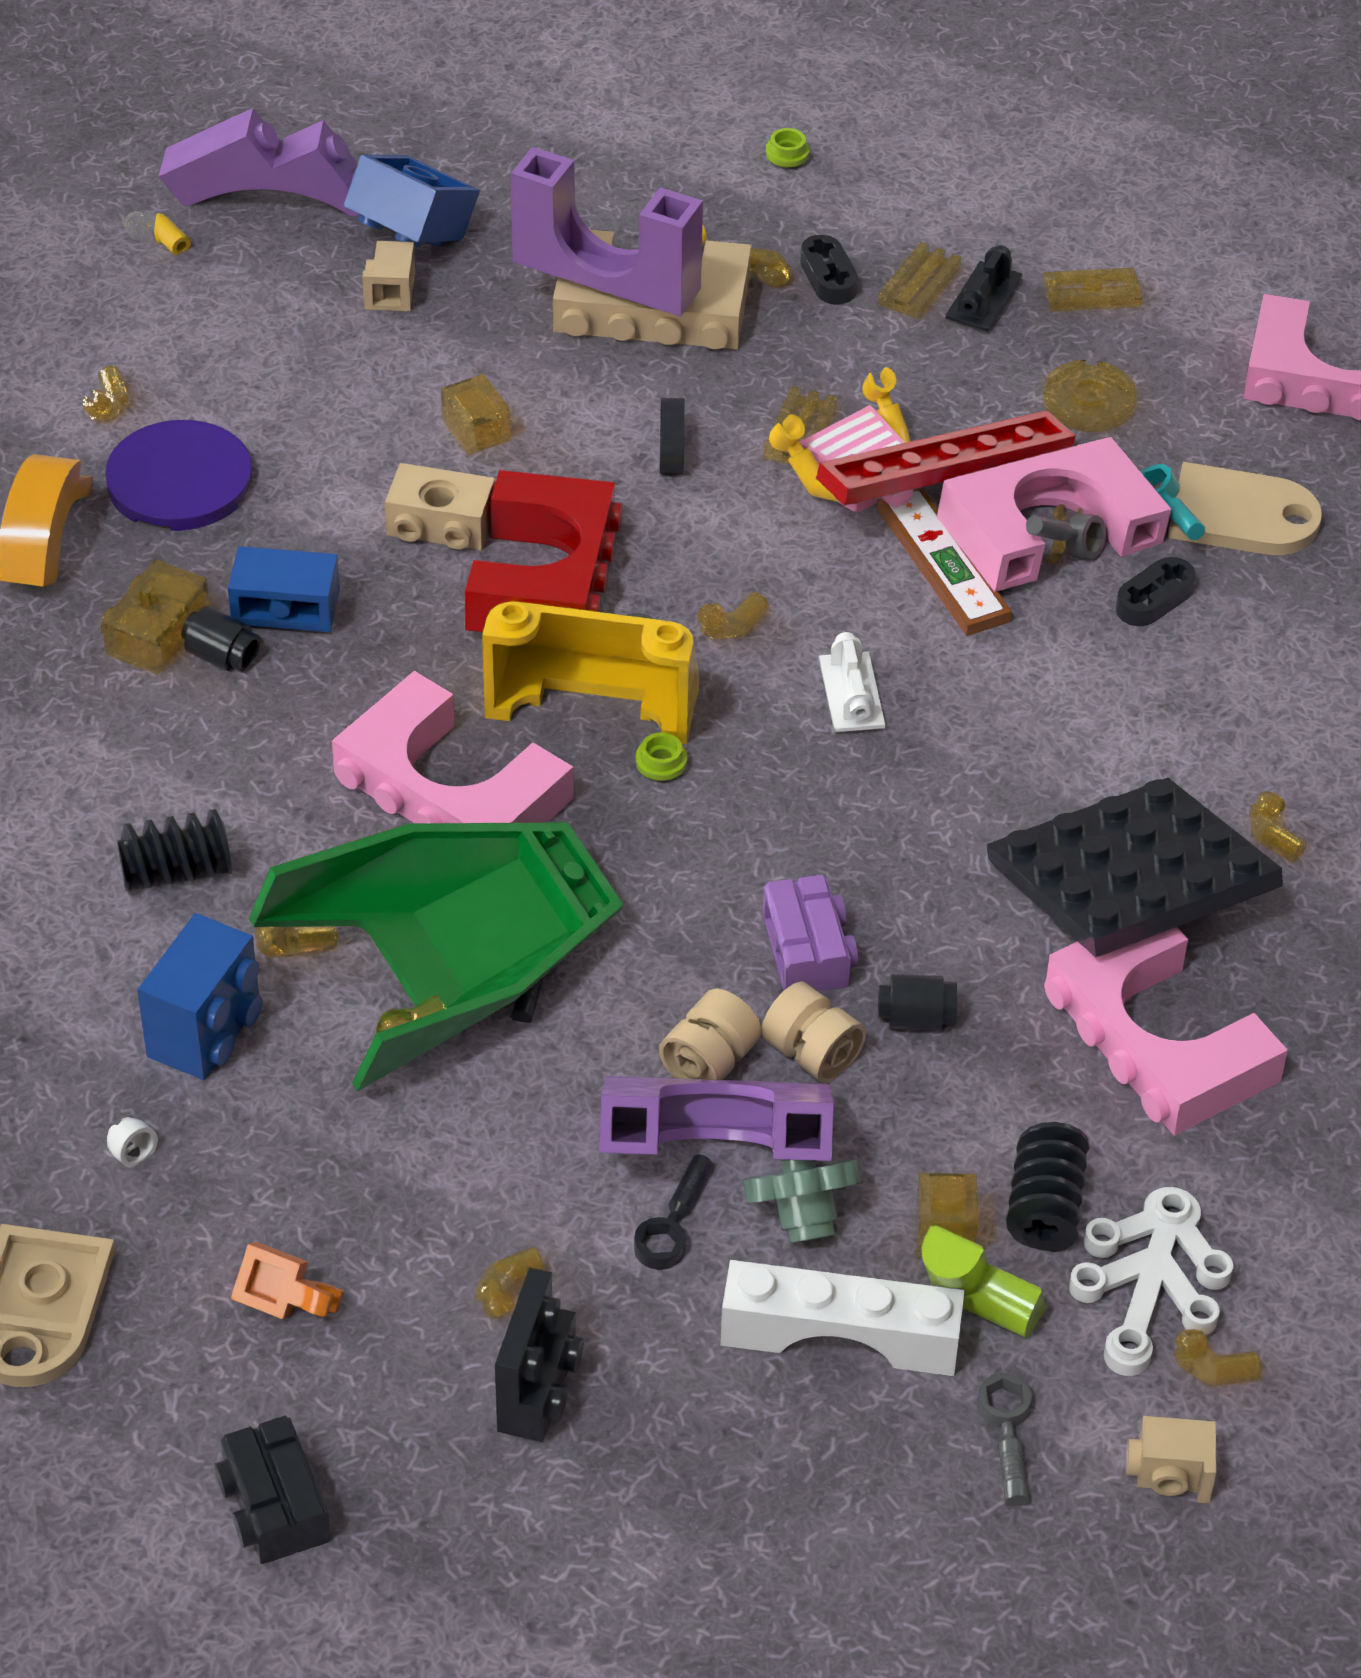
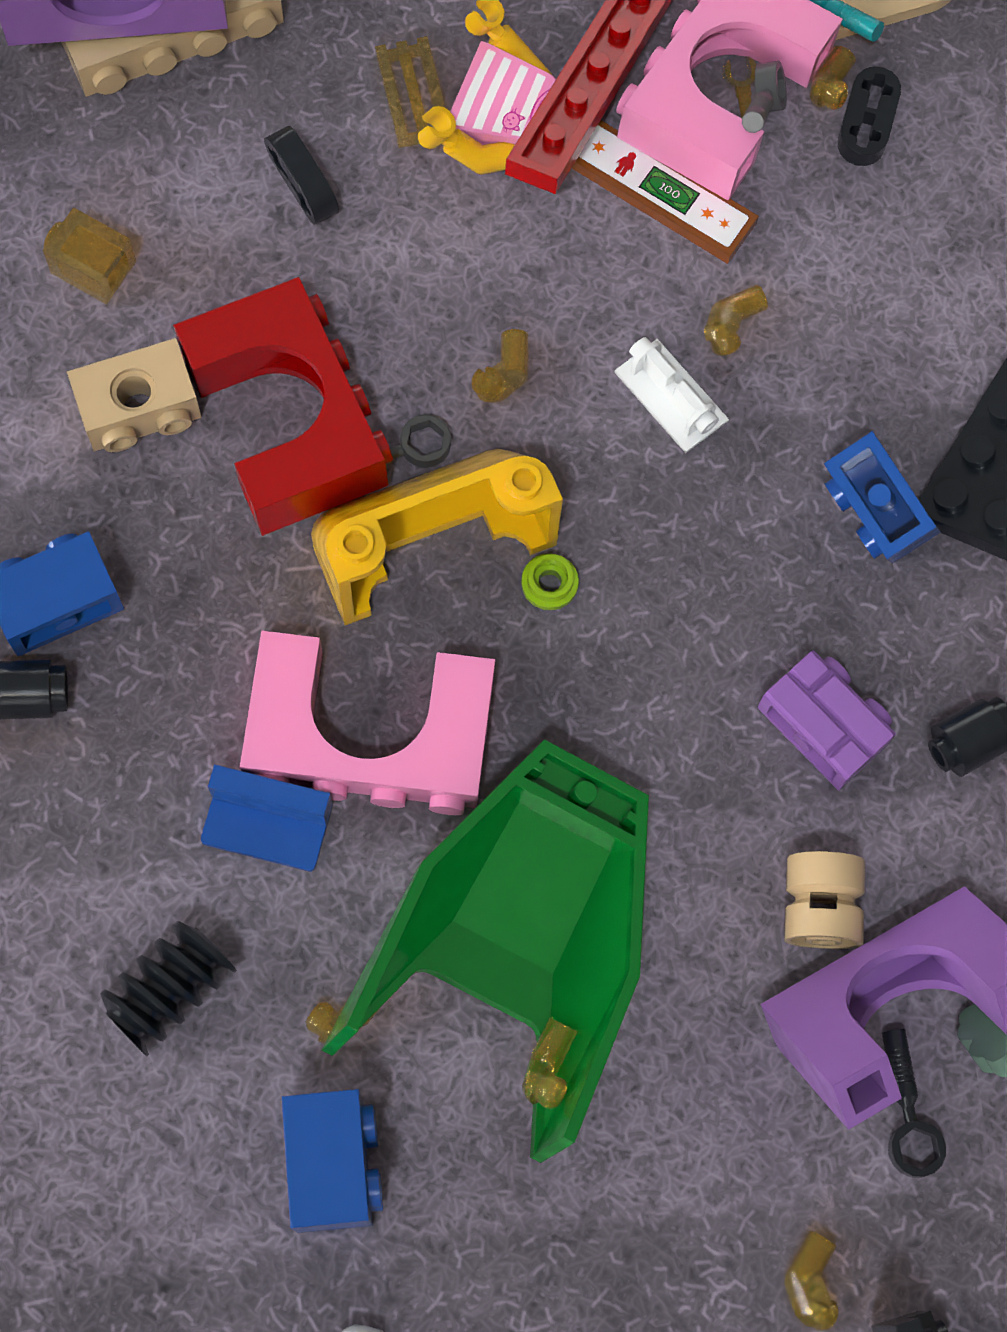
camera: 35 degrees left, 25 degrees up
tan wheel [762,981,867,1084] -> none
none -> blue panel [201,764,333,872]
none -> clear yellow arm [704,284,768,356]
none -> clear yellow arm [810,46,856,110]
none -> blue brick [824,431,941,564]

